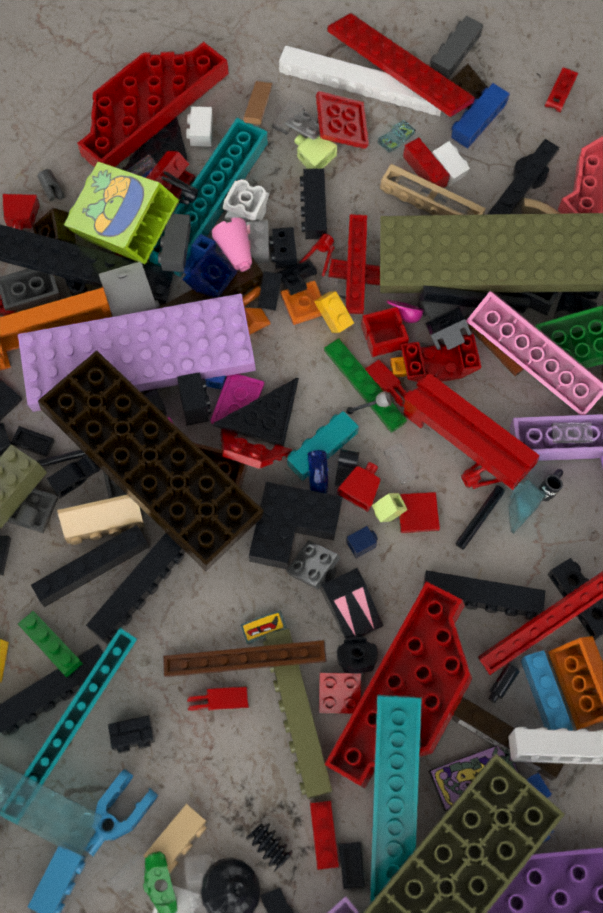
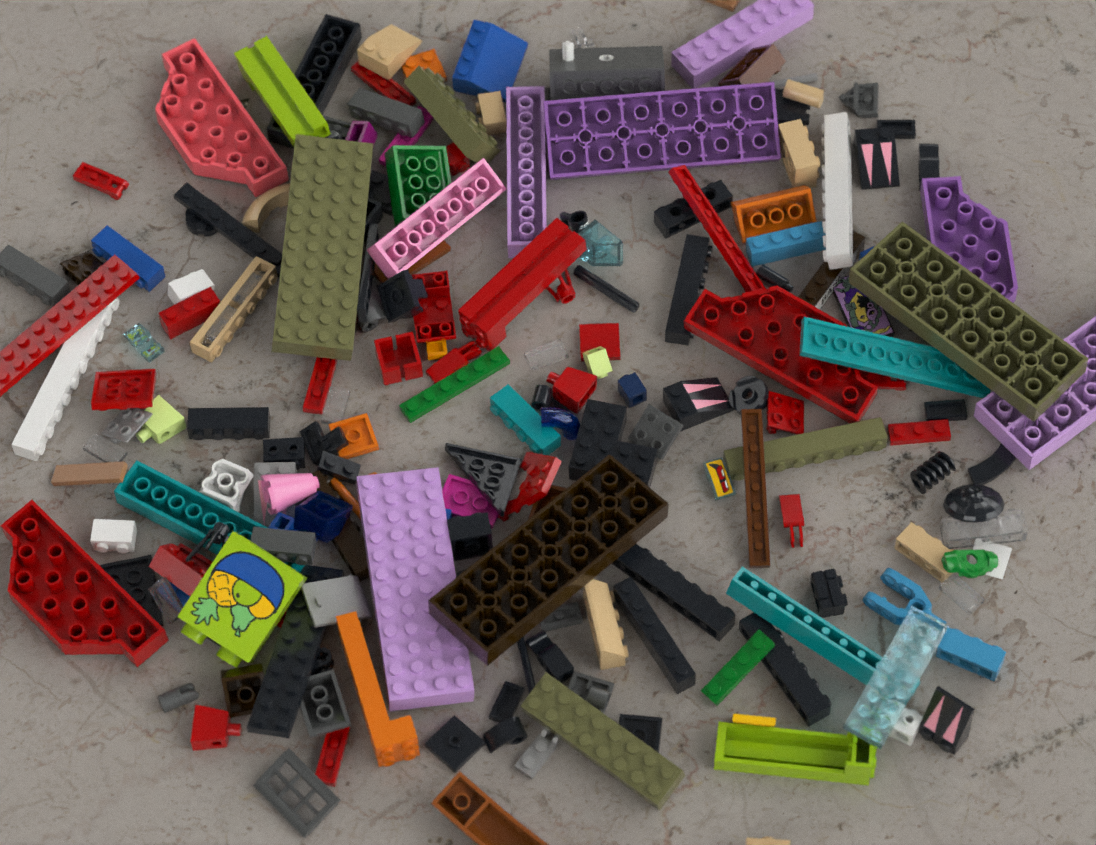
camera: 85 degrees left, 10 degrees down
red plant [299,233,335,277] -> none
yellow brick [314,291,354,333] -> none
red plate [345,214,367,314] -> none
hinge [346,391,391,414] -> none
dark pink cap [387,300,424,323] -> none
clear tile [552,422,593,443] -> none

